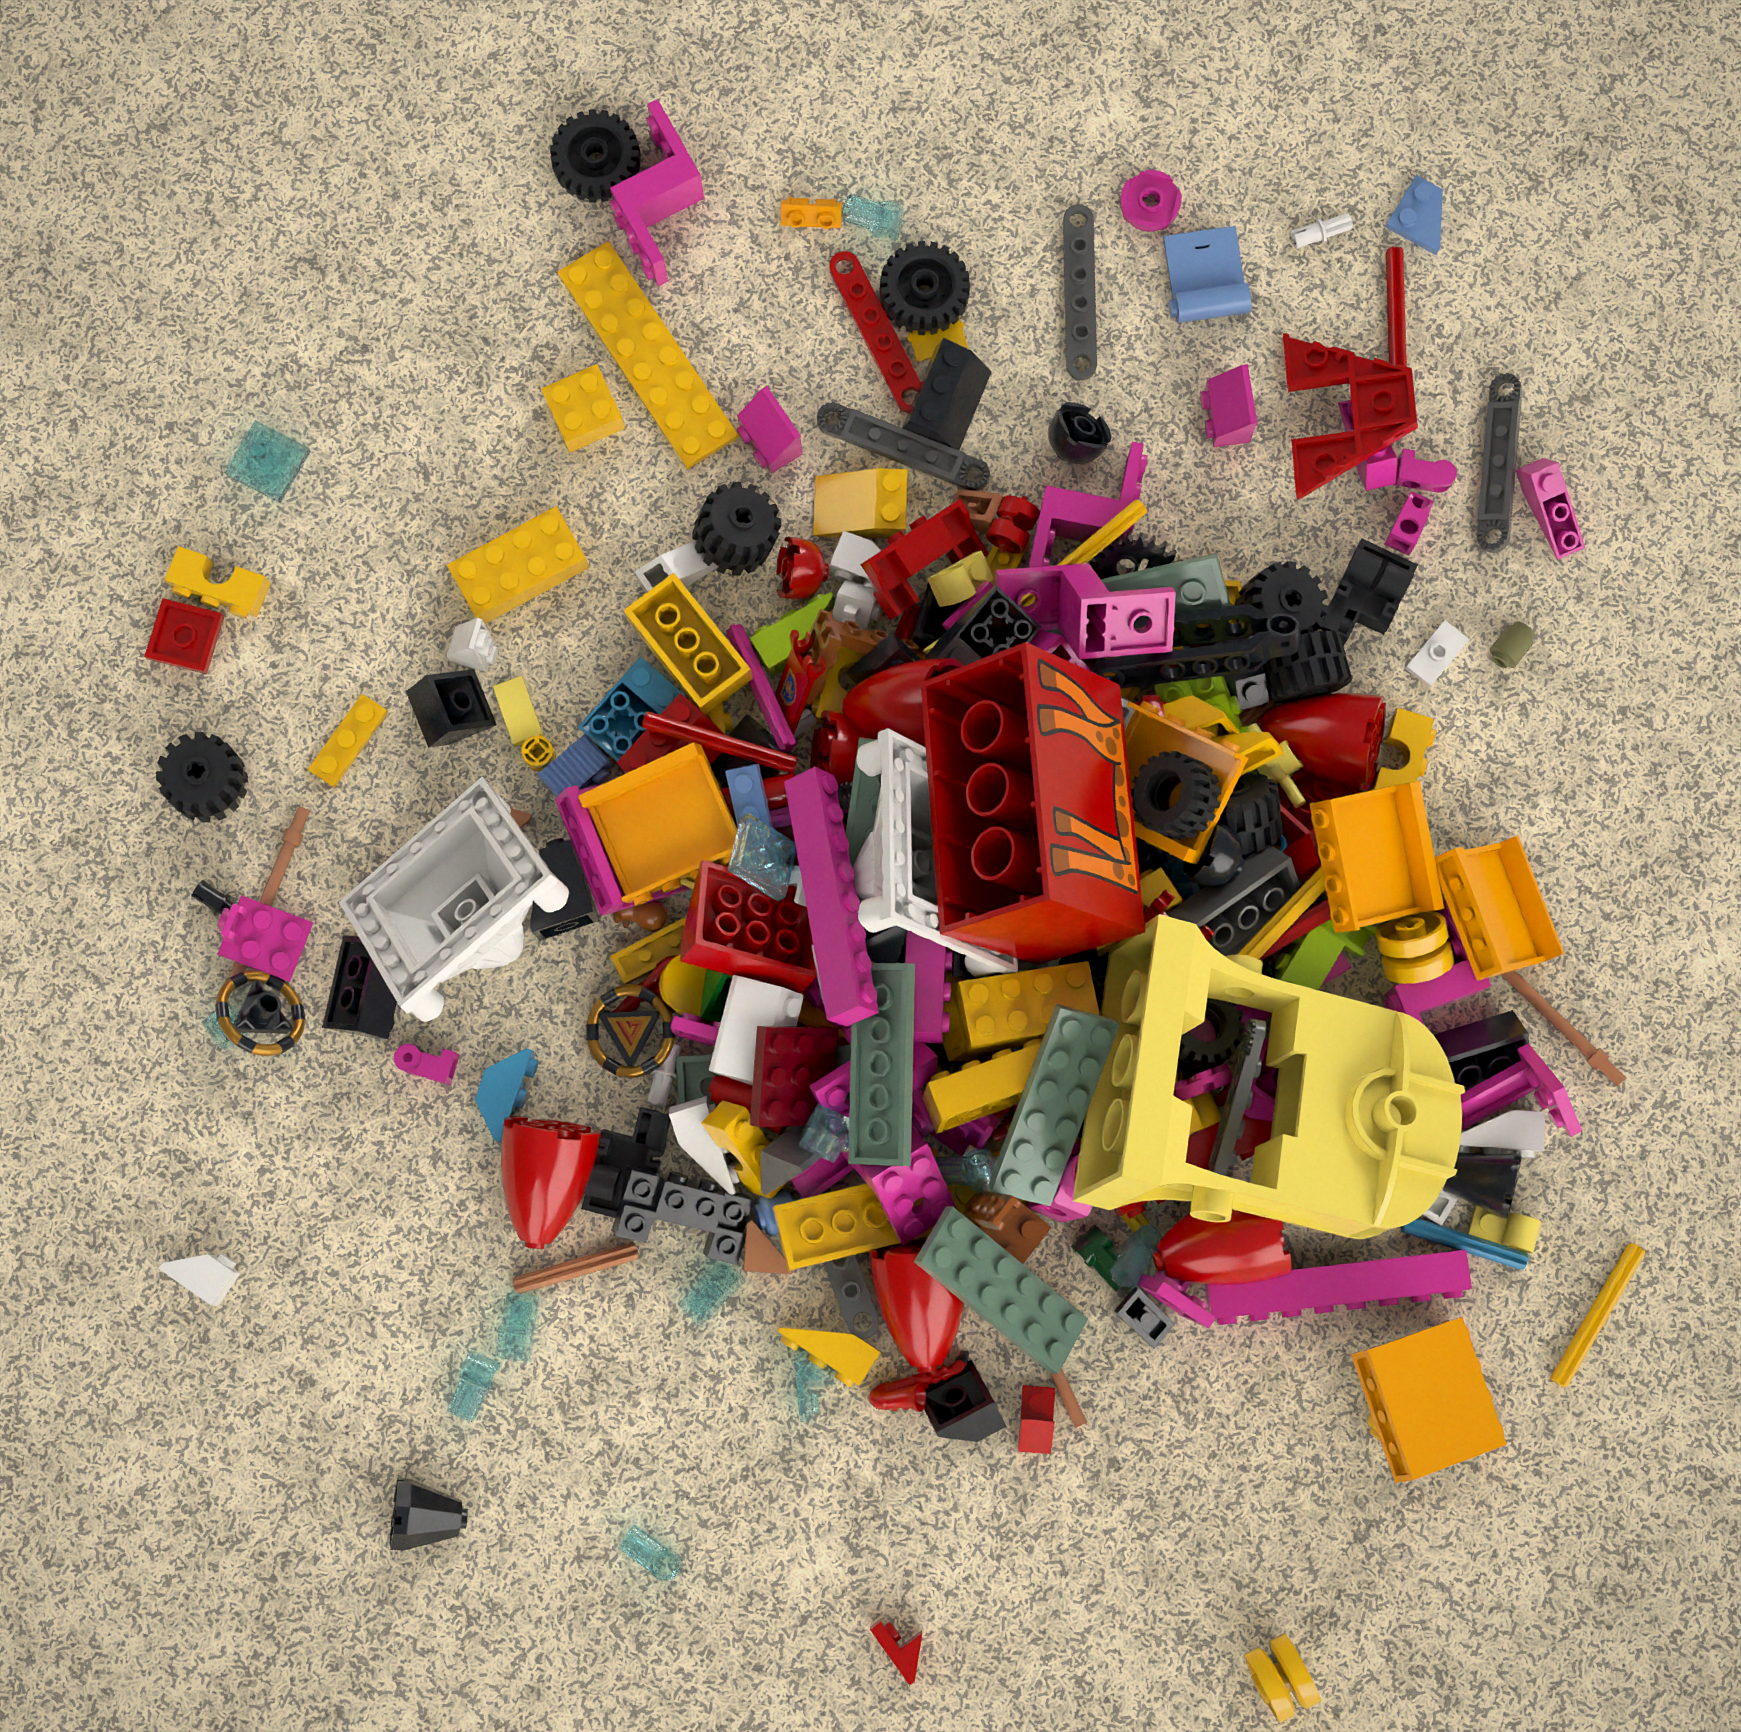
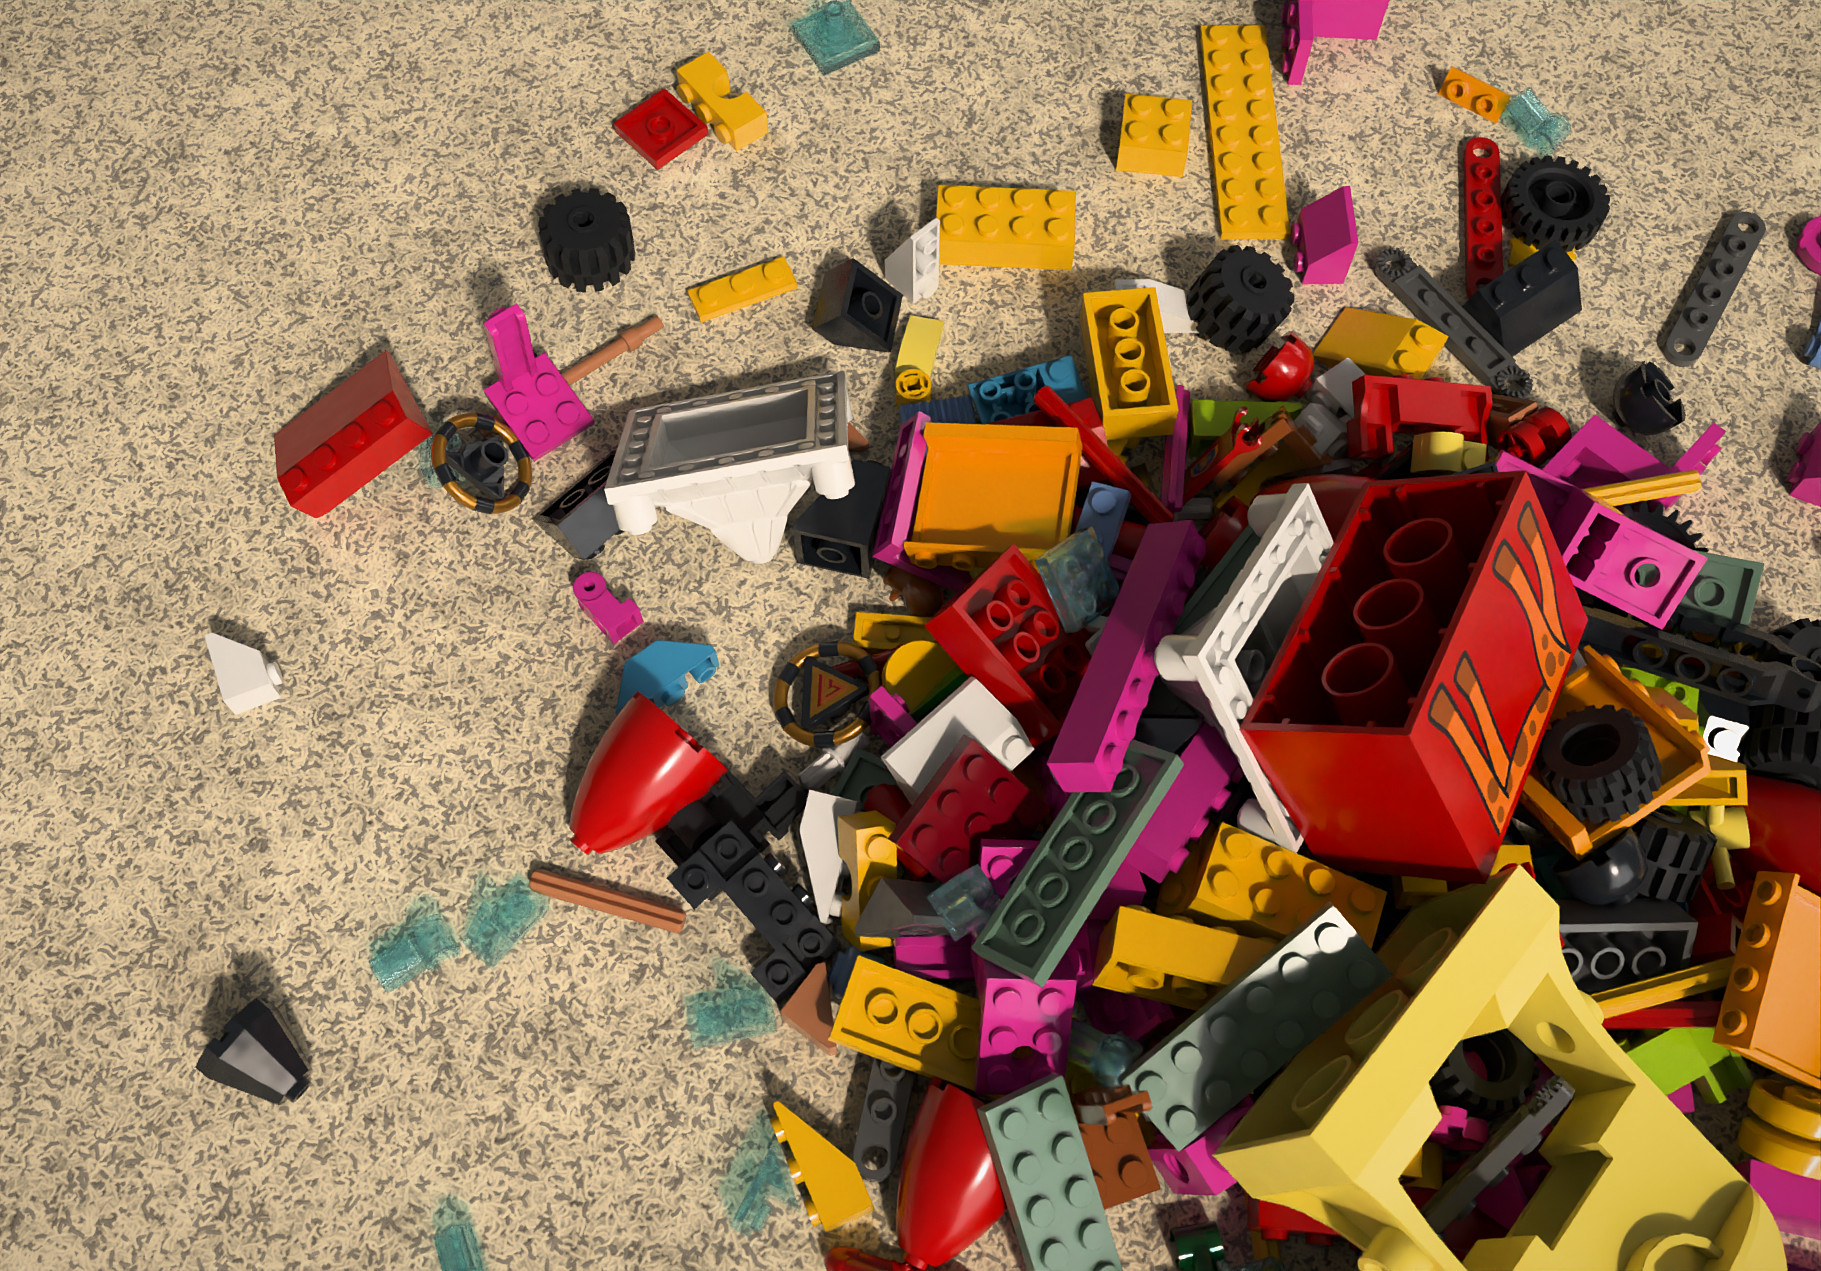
camera: 30 degrees right, 15 degrees down
none -> red slope [274,350,433,519]

